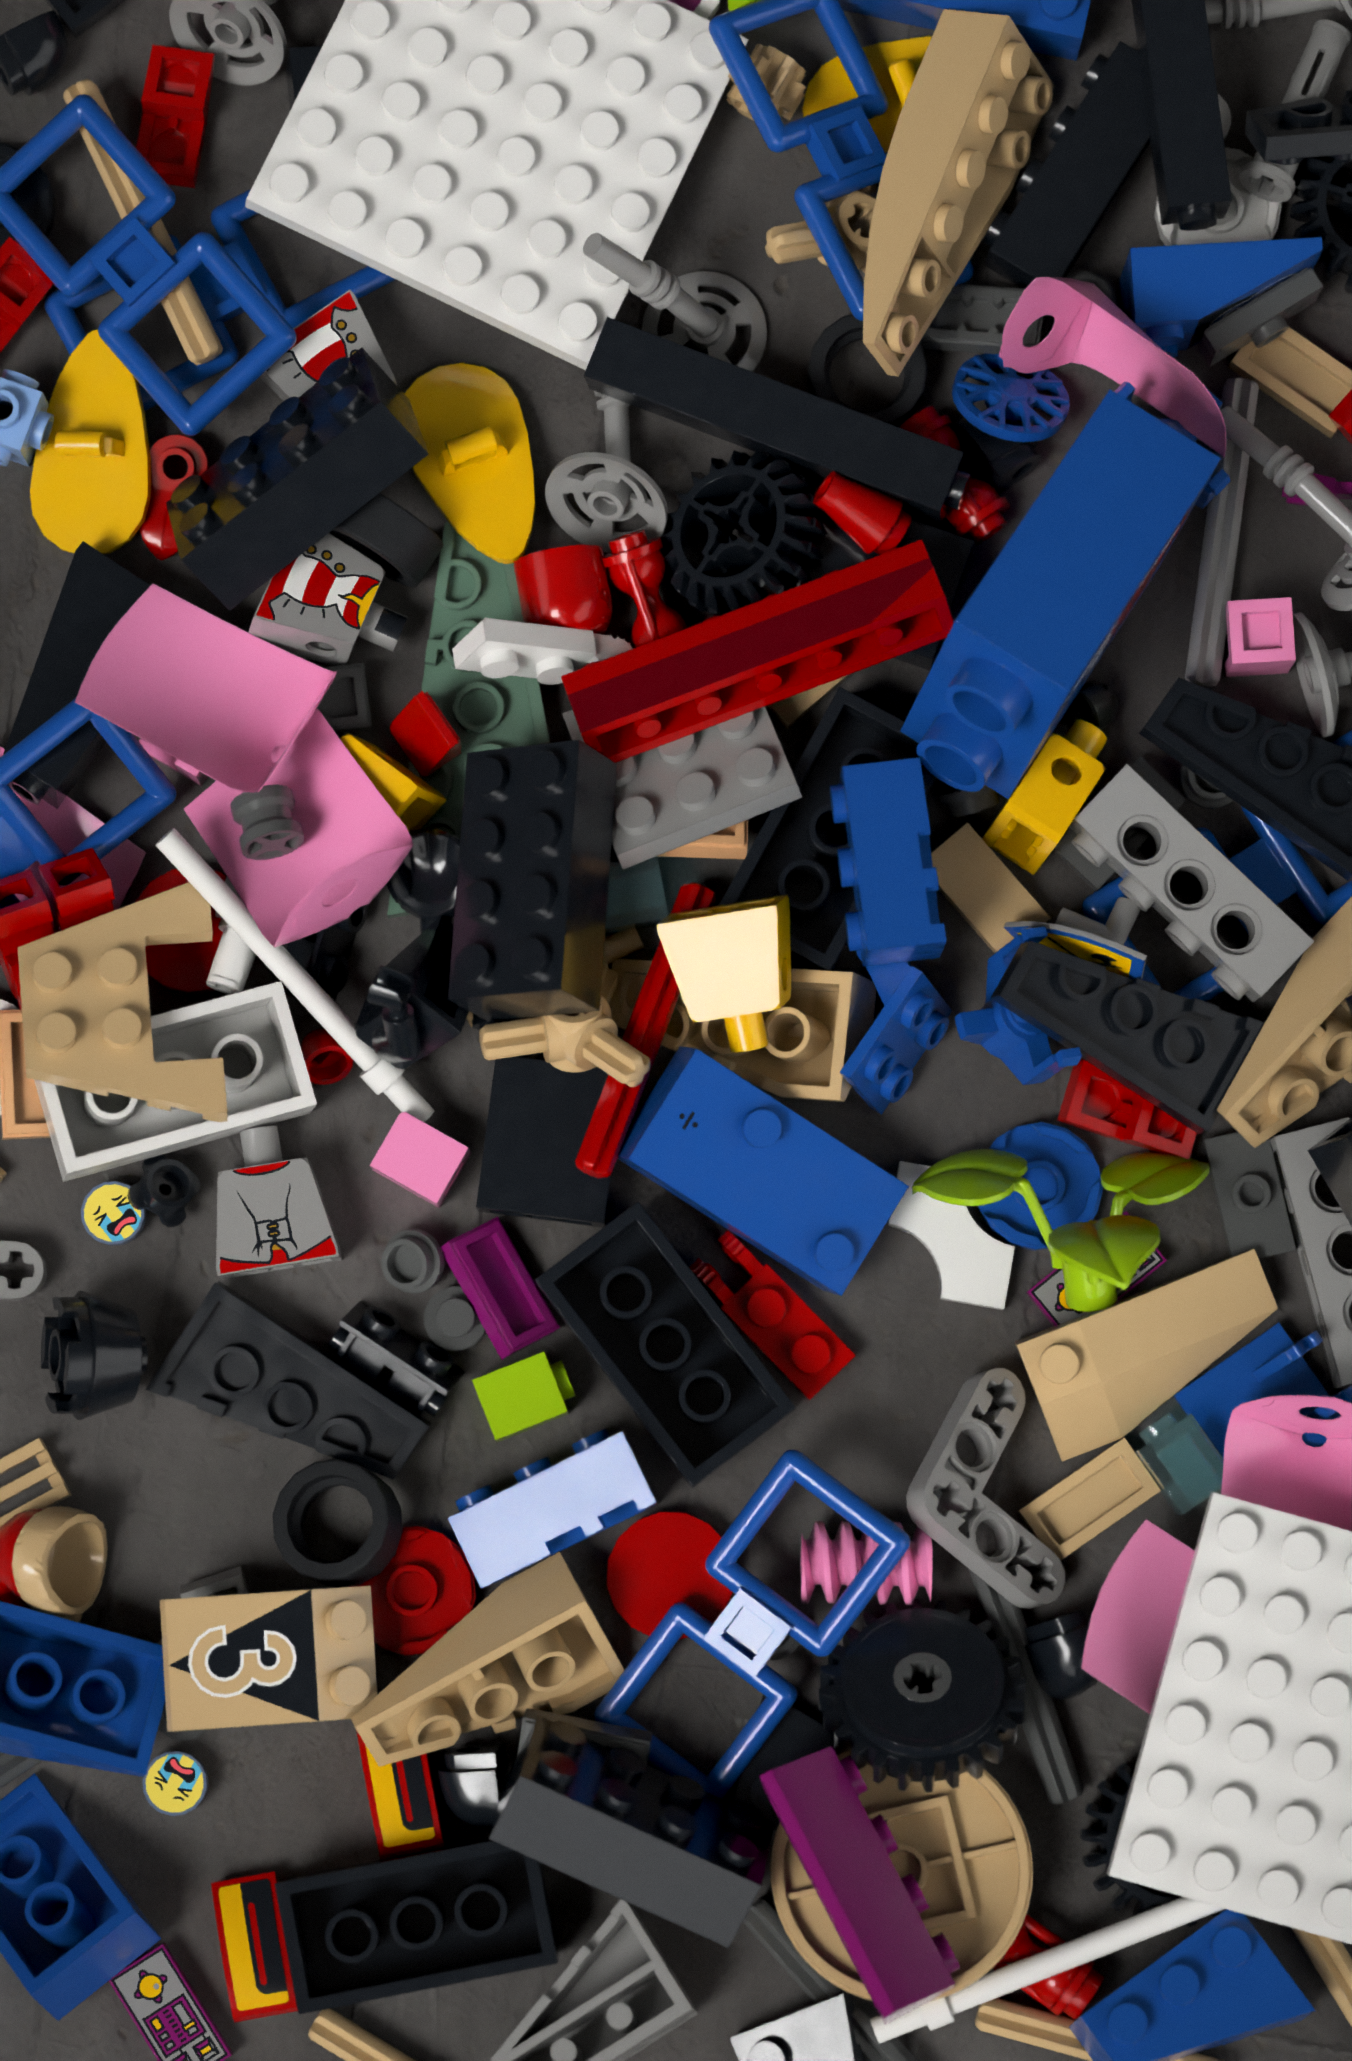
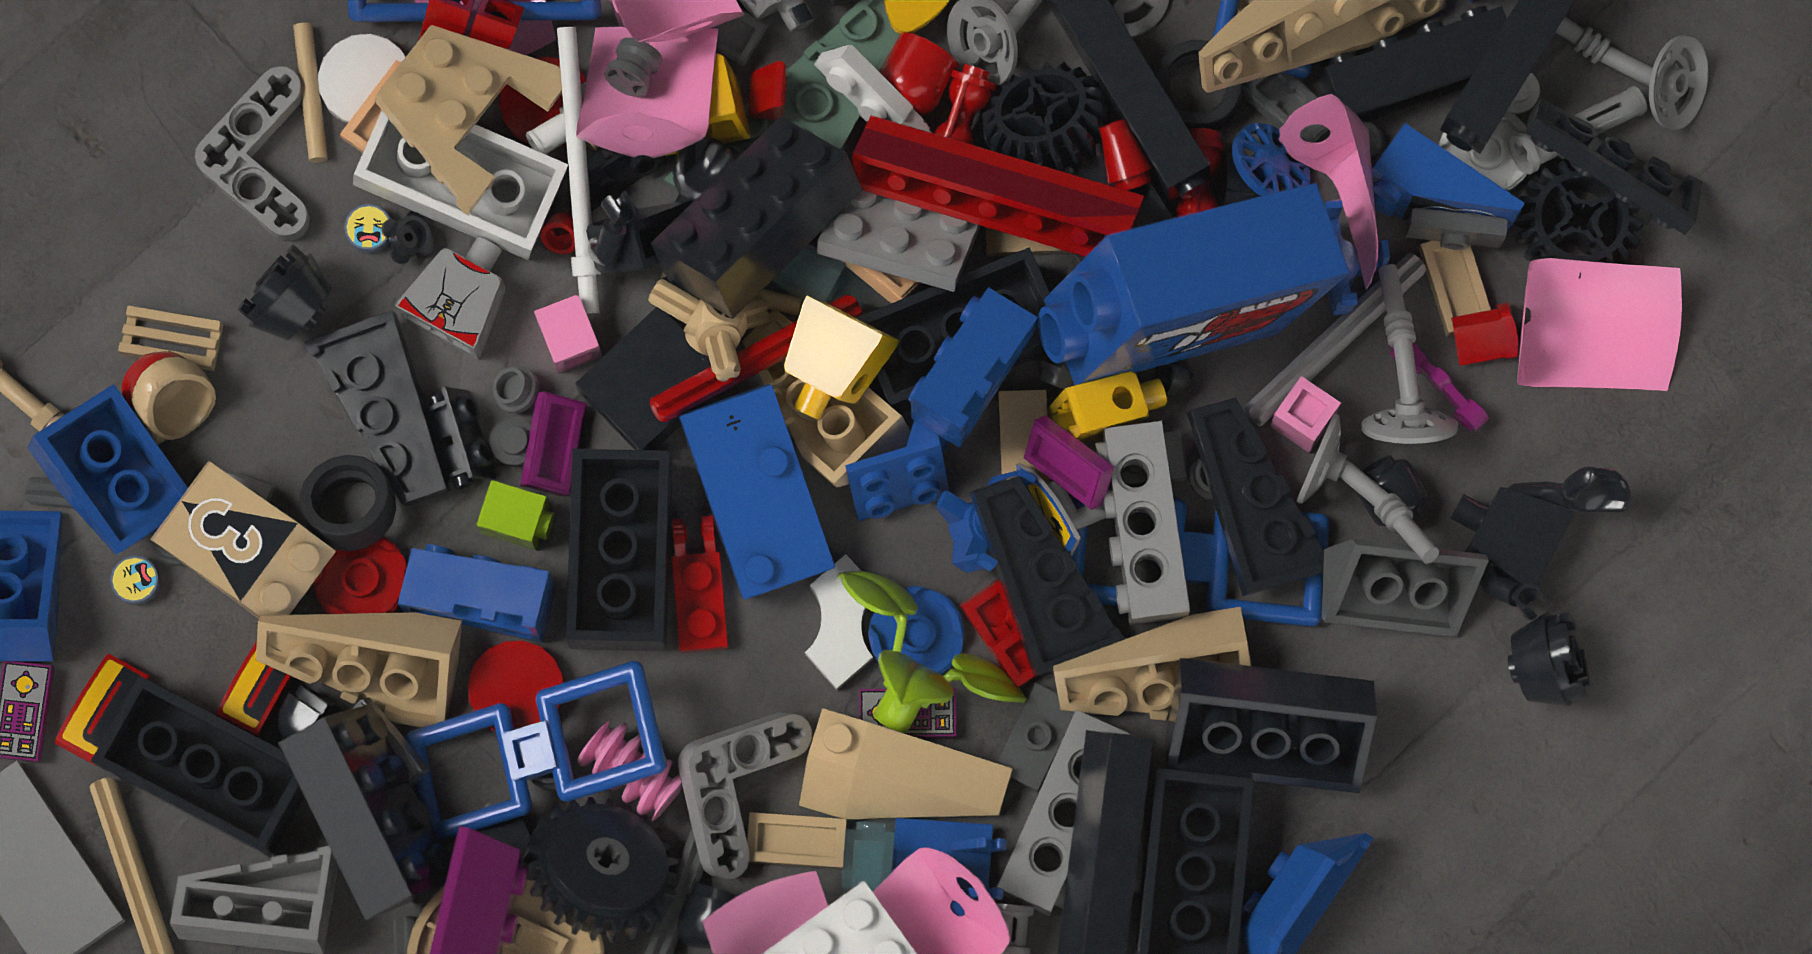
camera: 40 degrees right, 5 degrees down
none -> magenta tile [1023,415,1114,510]

